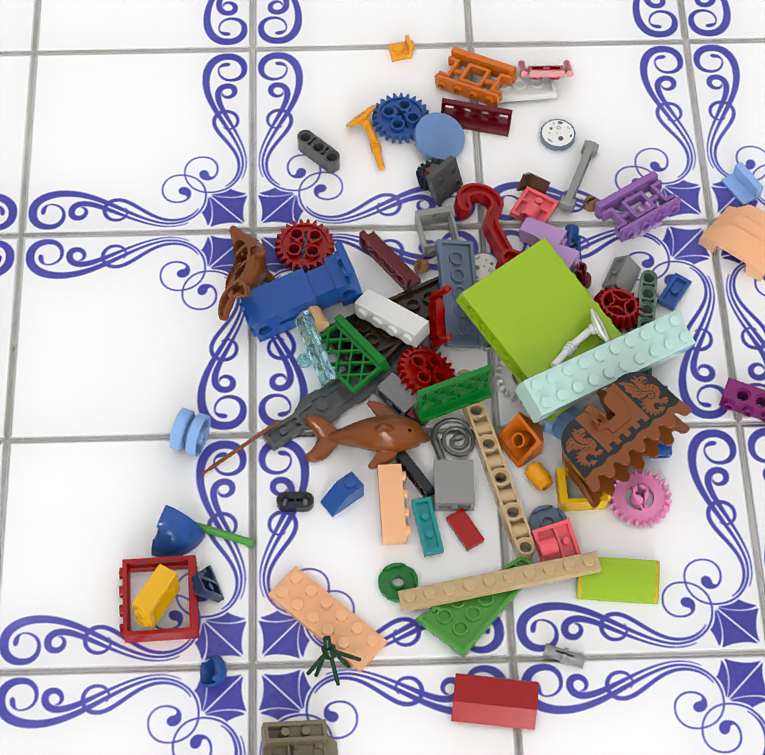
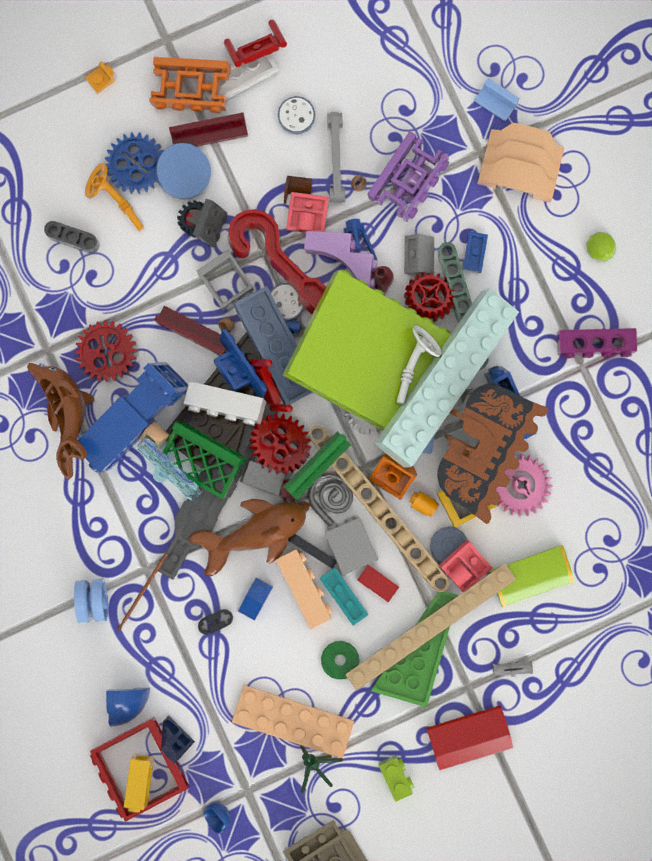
camera: 20 degrees left, 25 degrees up
bright green bar [196,522,255,547] -> none
none -> blue bracket [213,329,267,398]
none -> lime brick [378,755,414,802]

